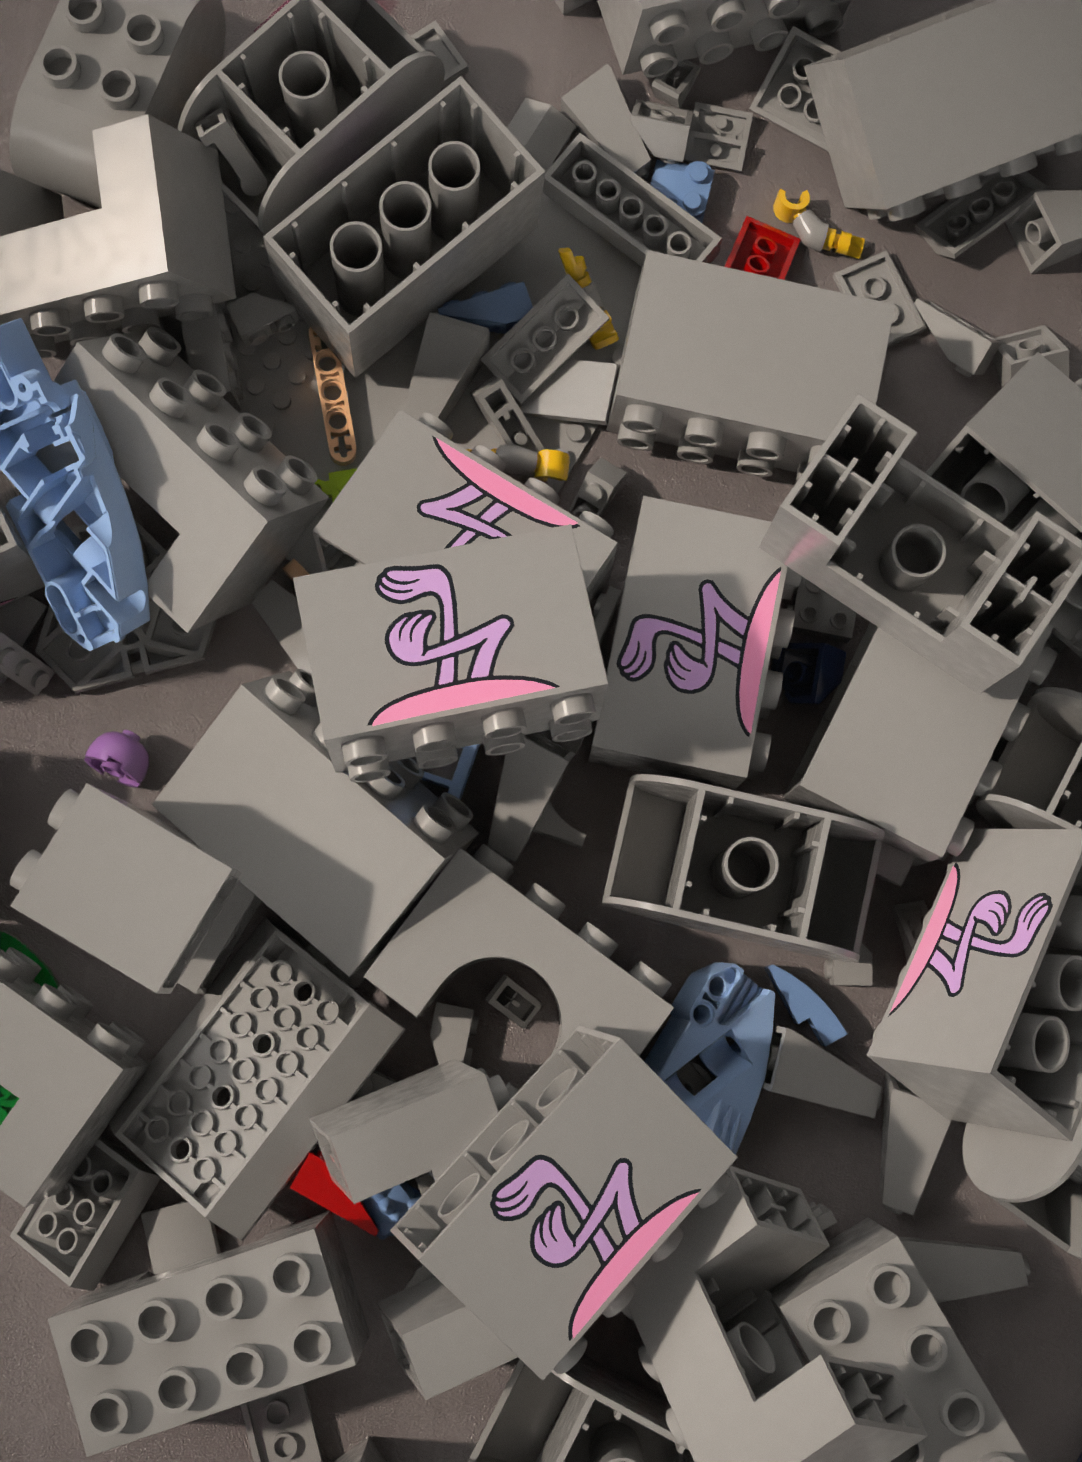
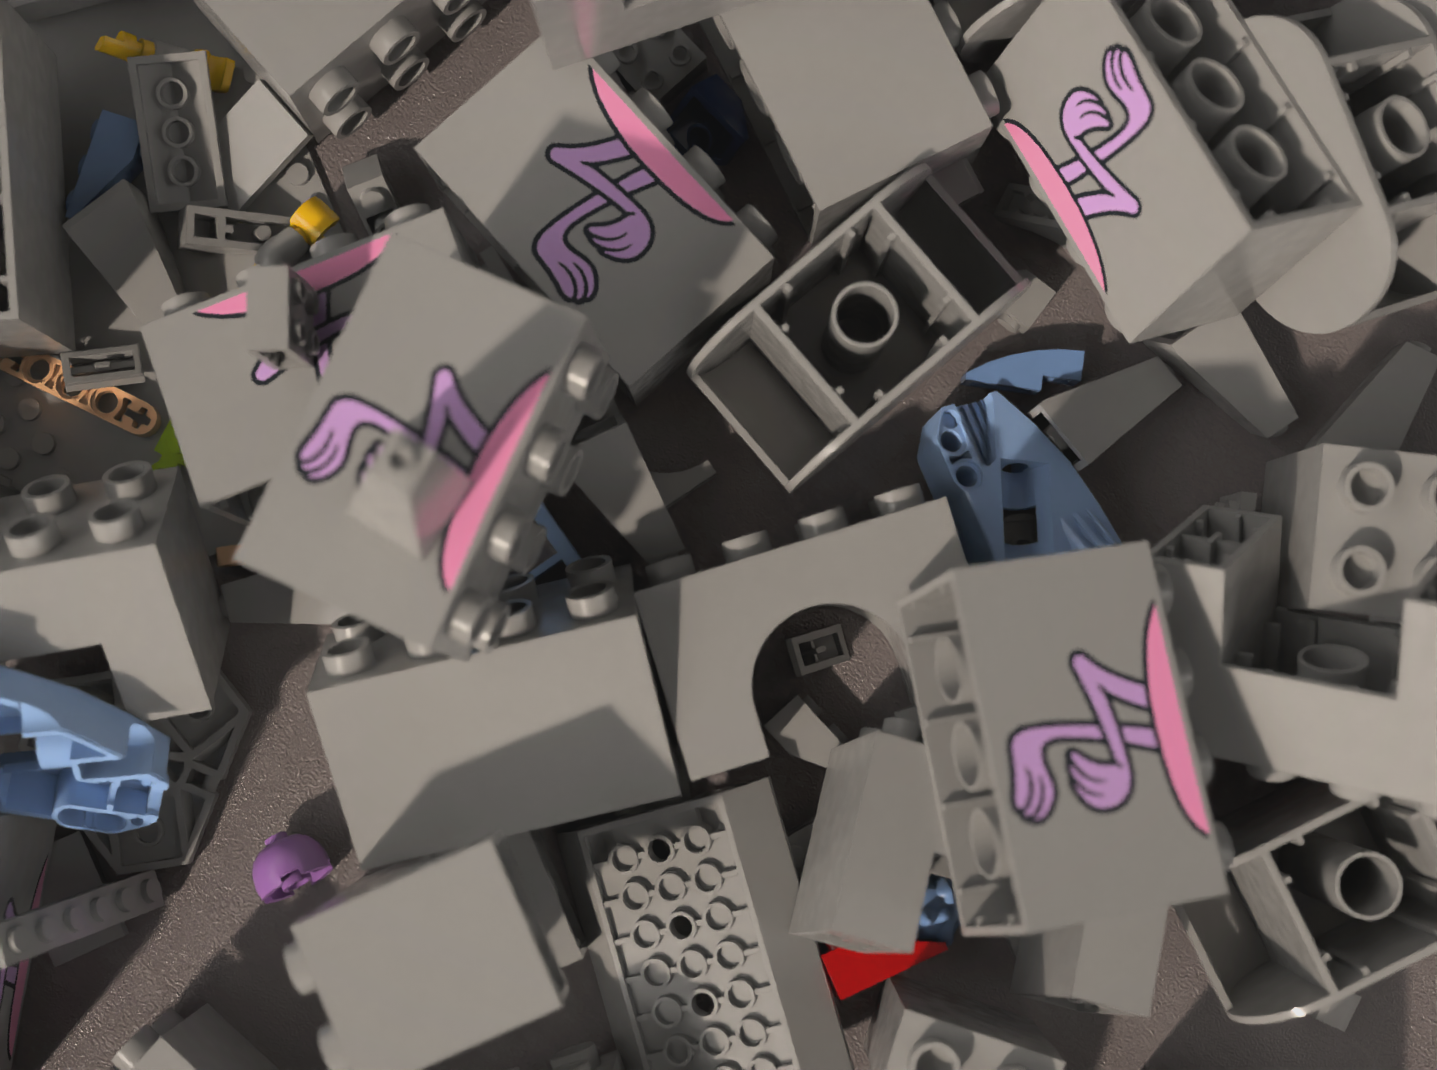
camera: 50 degrees left, 5 degrees up
none -> light grey tile [60,343,145,392]
none -> light grey brick [246,260,319,370]
none -> light grey slope [345,427,473,560]

